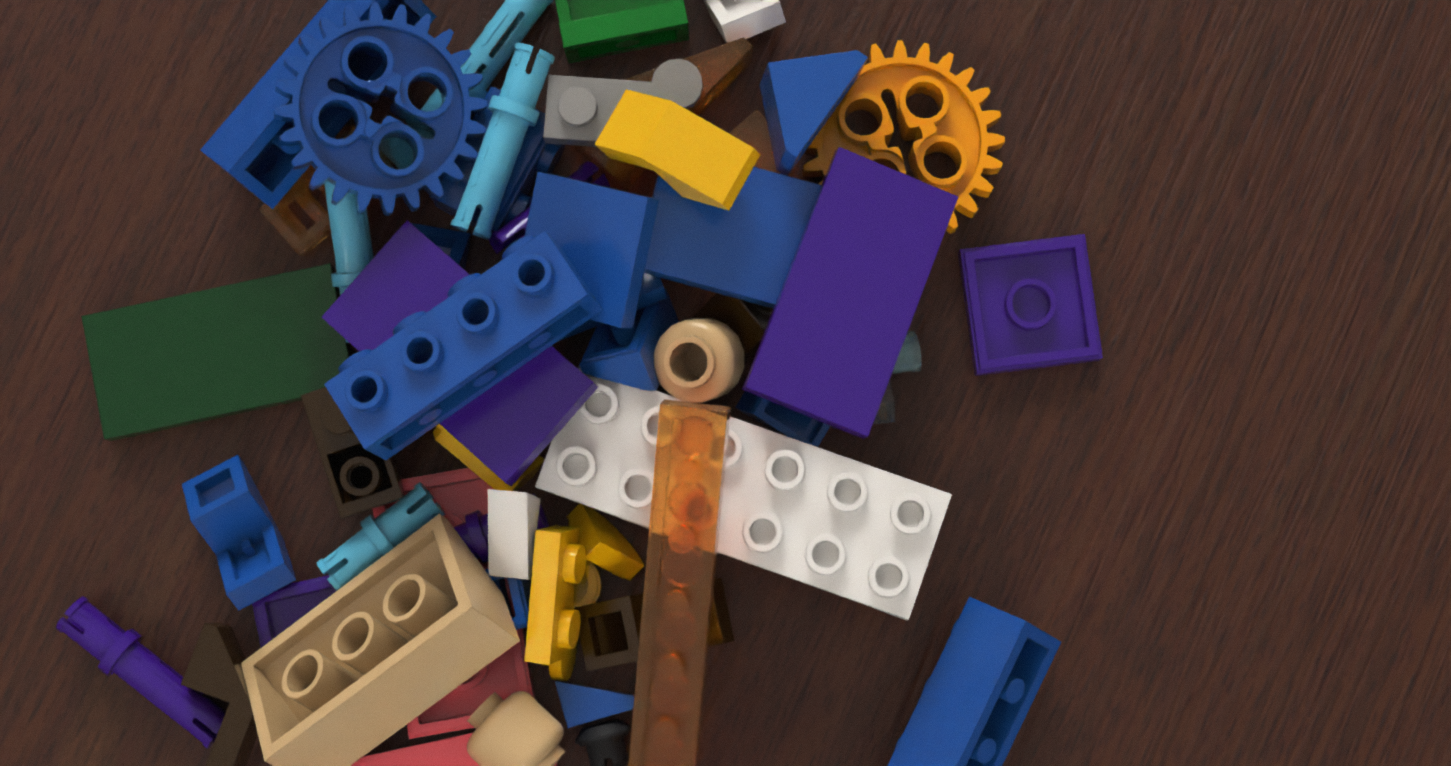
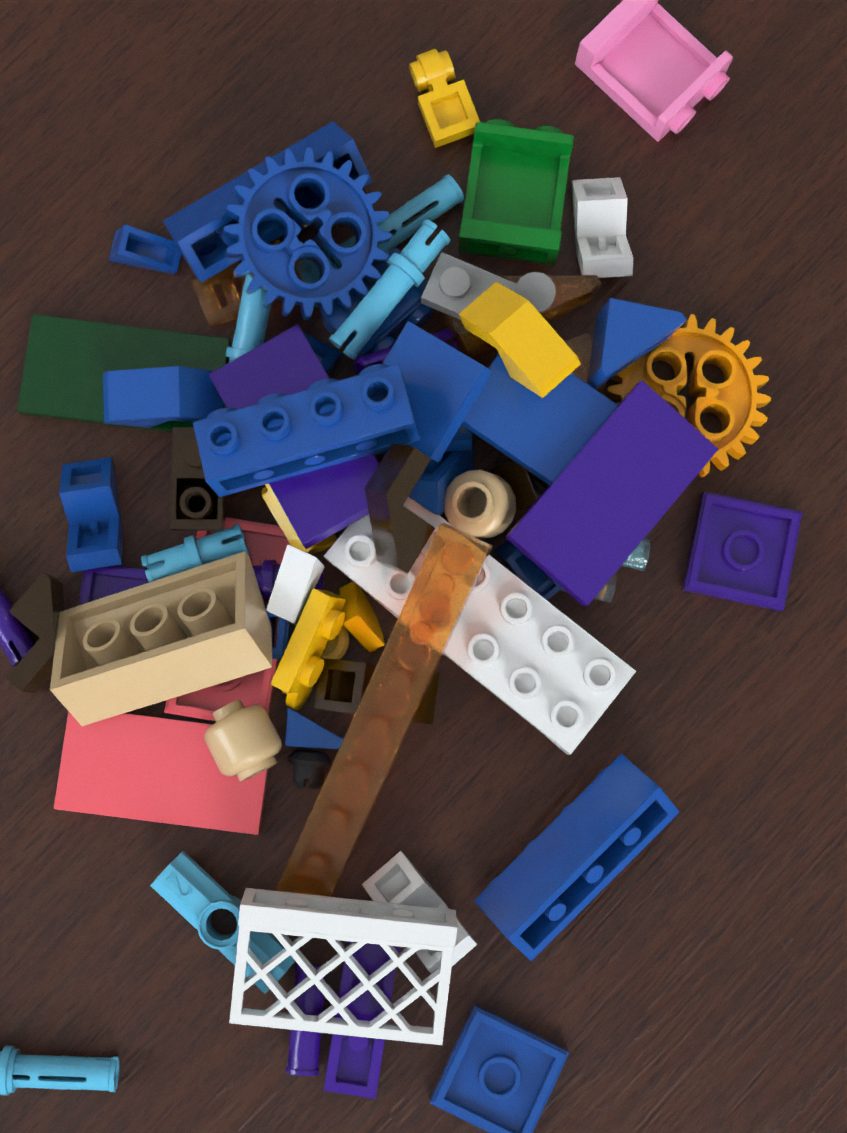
camera: 15 degrees right, 0 degrees up
none -> blue slope [103,366,224,428]
none -> blue piece [108,224,181,275]
none -> dark brown slope [365,443,435,574]

